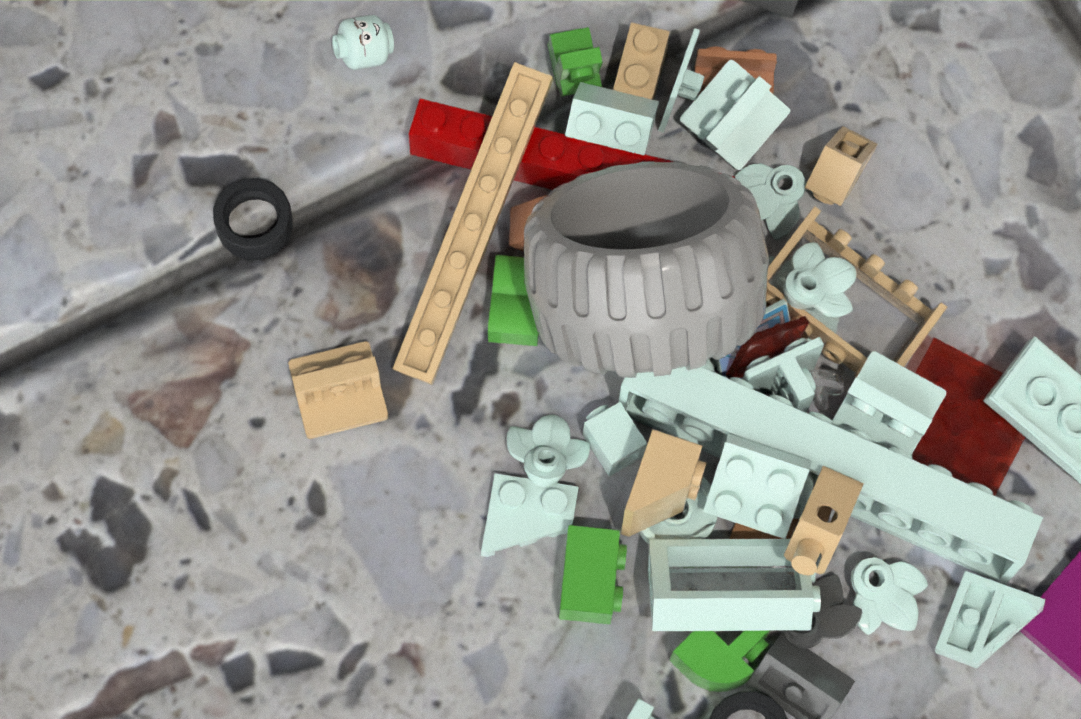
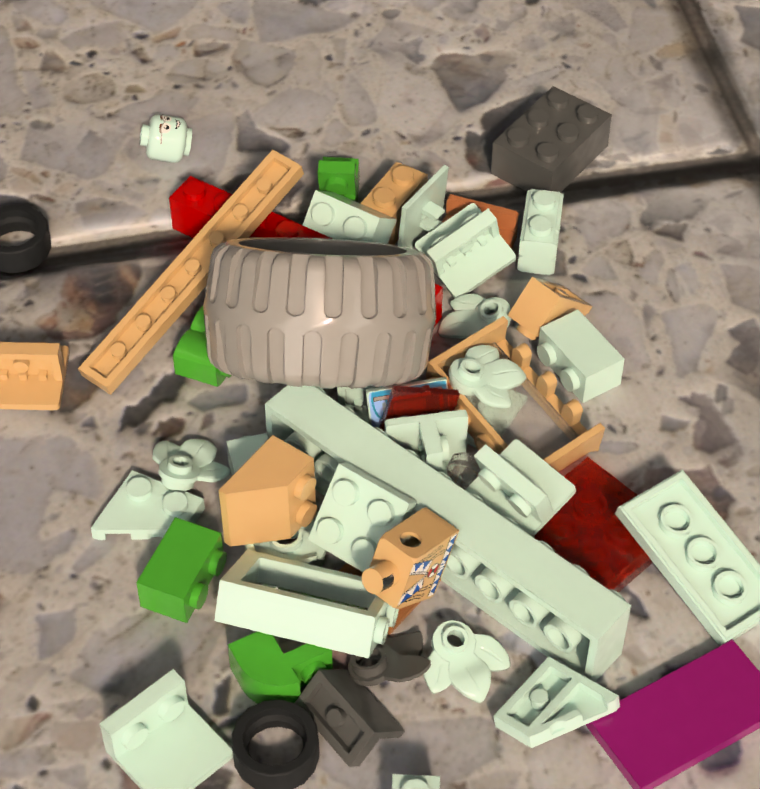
camera: 20 degrees right, 20 degrees down
none -> light aqua brick [517,189,564,275]
none -> light aqua brick [537,309,625,403]

